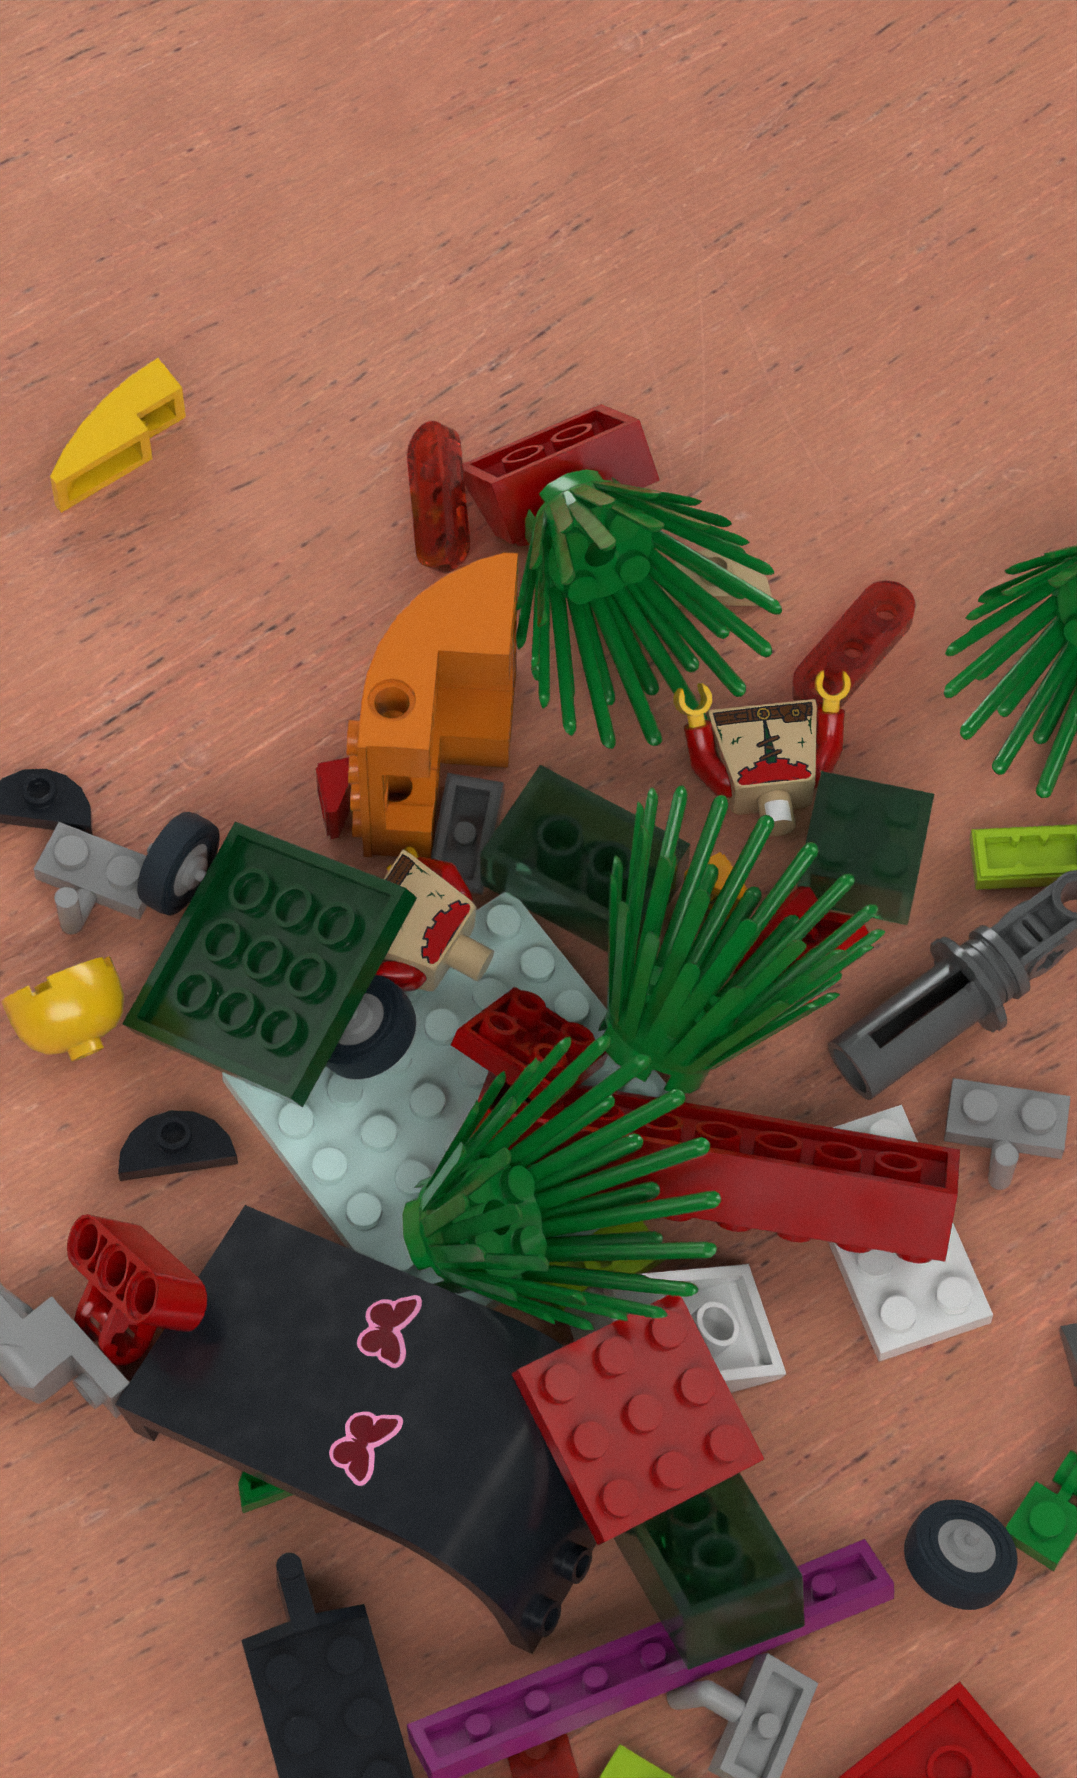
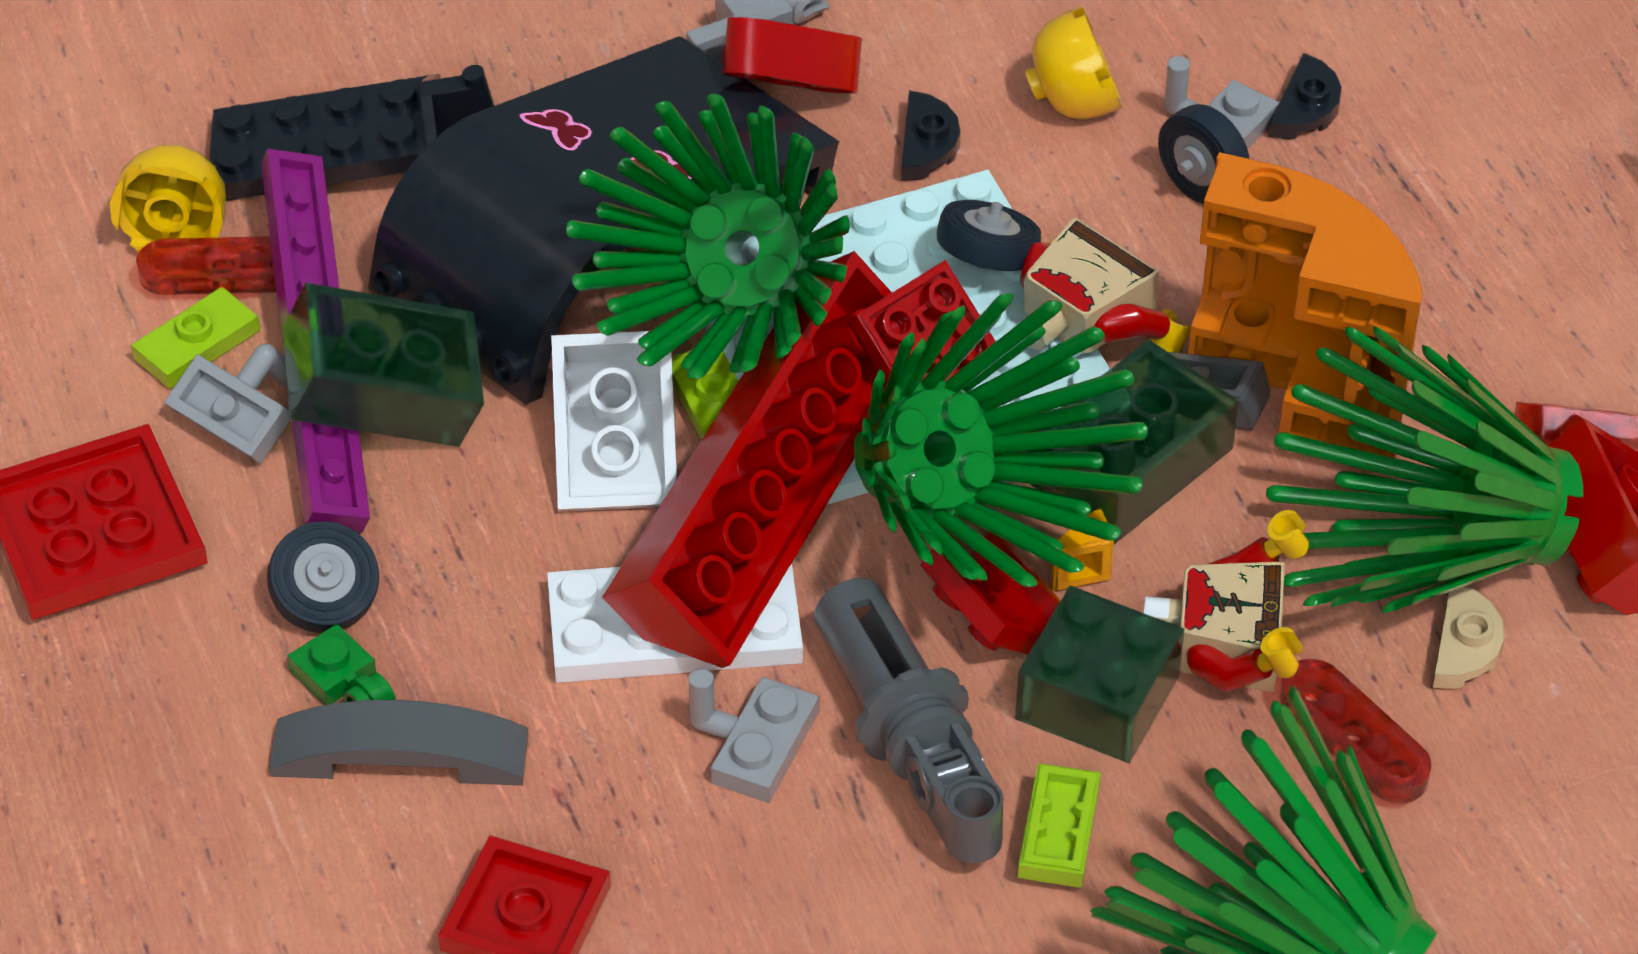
camera: 105 degrees right, 15 degrees down
dark green plate [122,822,417,1107] -> none
red plate [512,1295,765,1545] -> none

